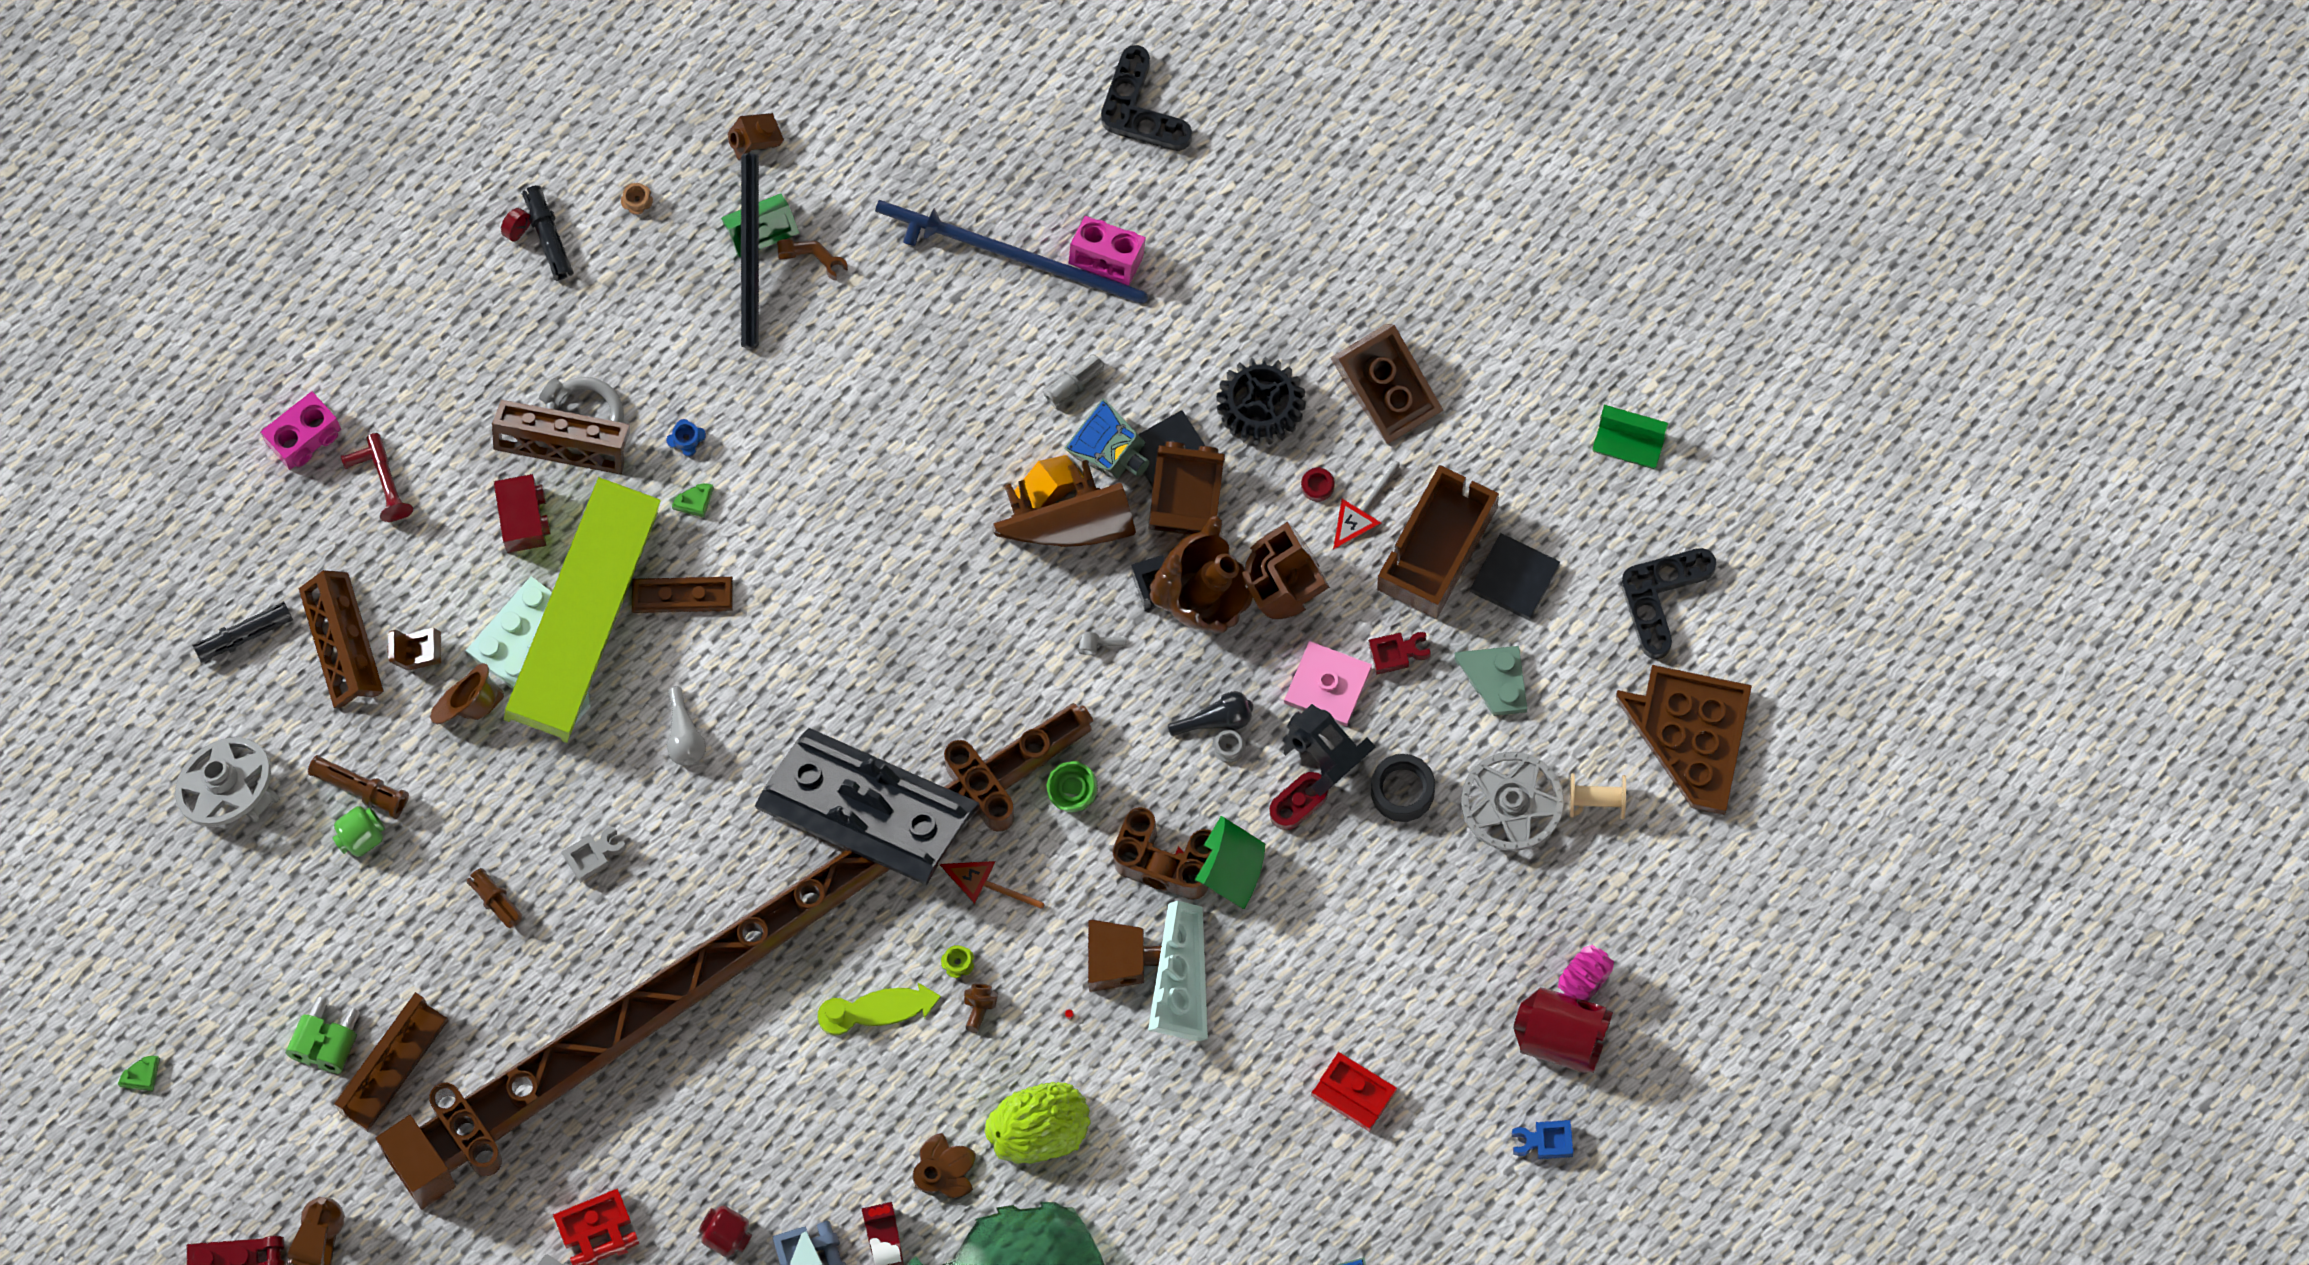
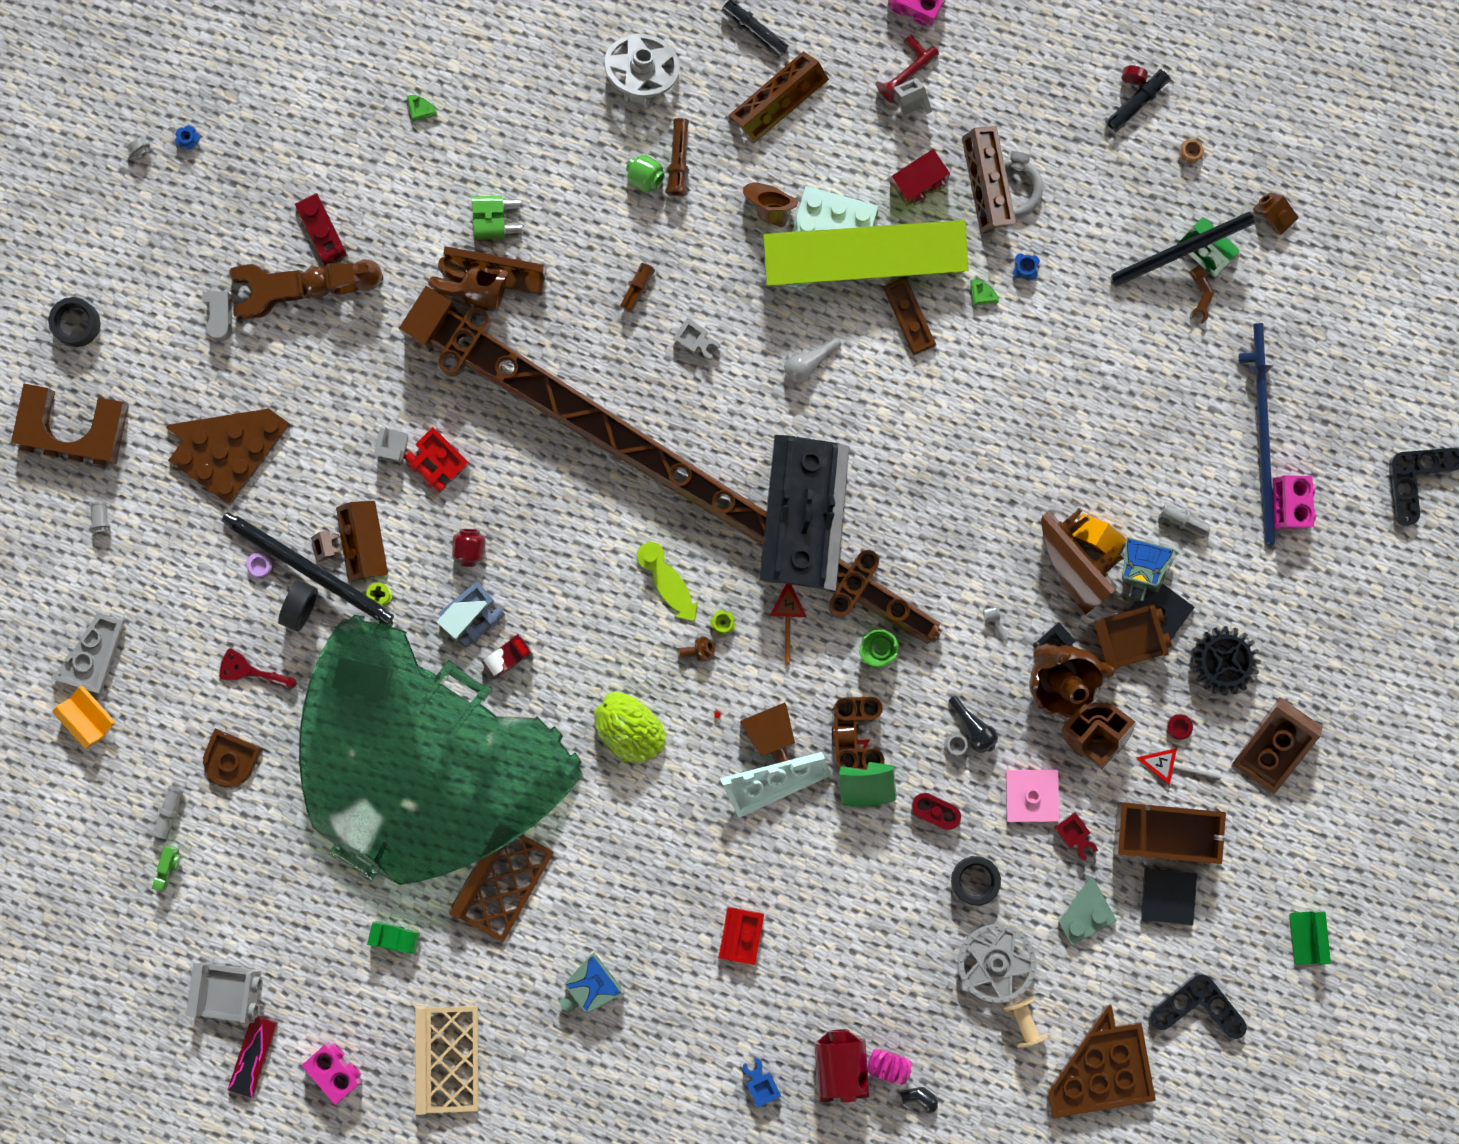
camera: 70 degrees right, 15 degrees up
reddish brown bracket [387,628,441,670] -> none
reddish brown plate [912,1133,976,1198] -> none
black tile [1282,704,1376,796] -> none
none -> reddish brown piece [428,257,508,312]
none -> light grey panel [894,78,932,115]
none -> black arm [900,1087,938,1113]

